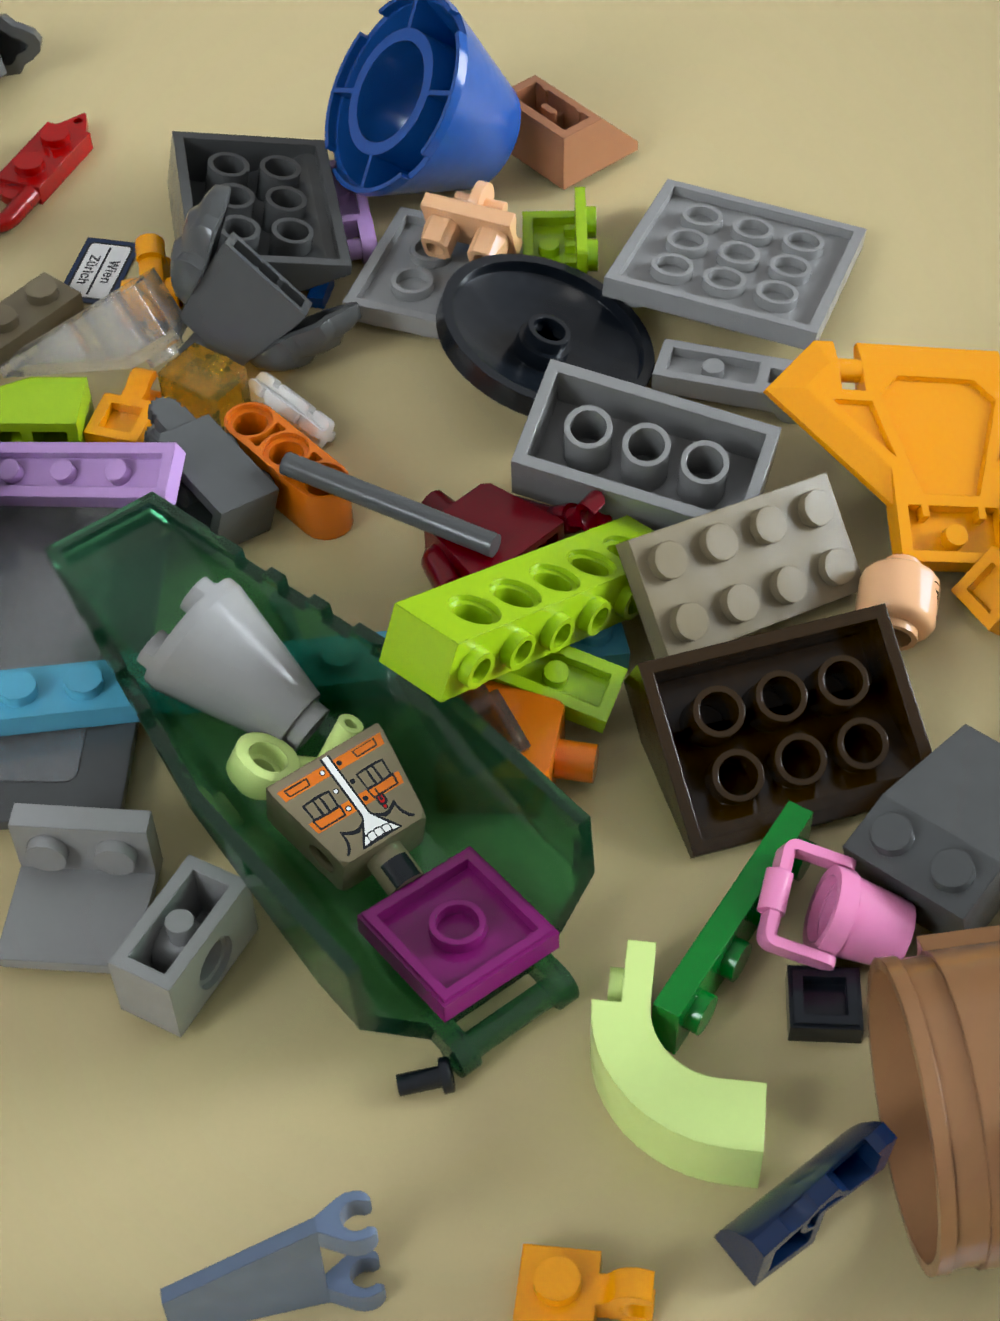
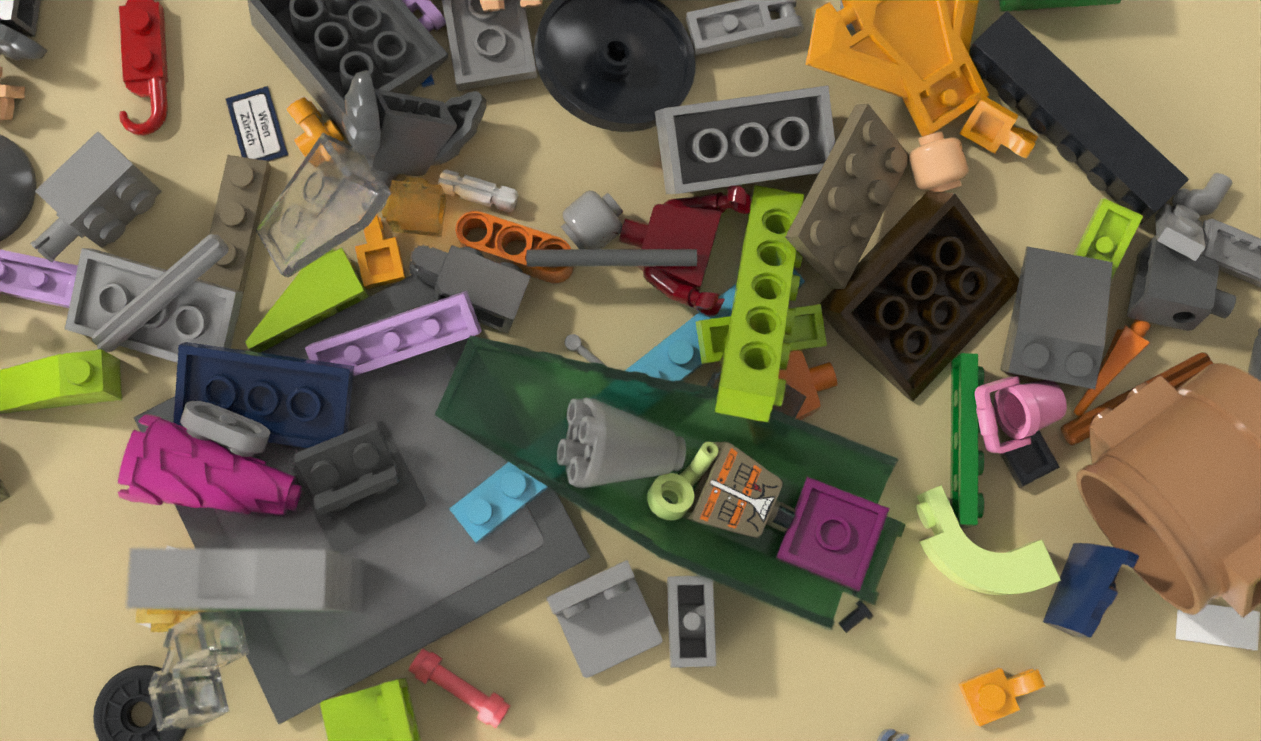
camera: 30 degrees left, 30 degrees up
none -> light grey head [560,191,623,249]

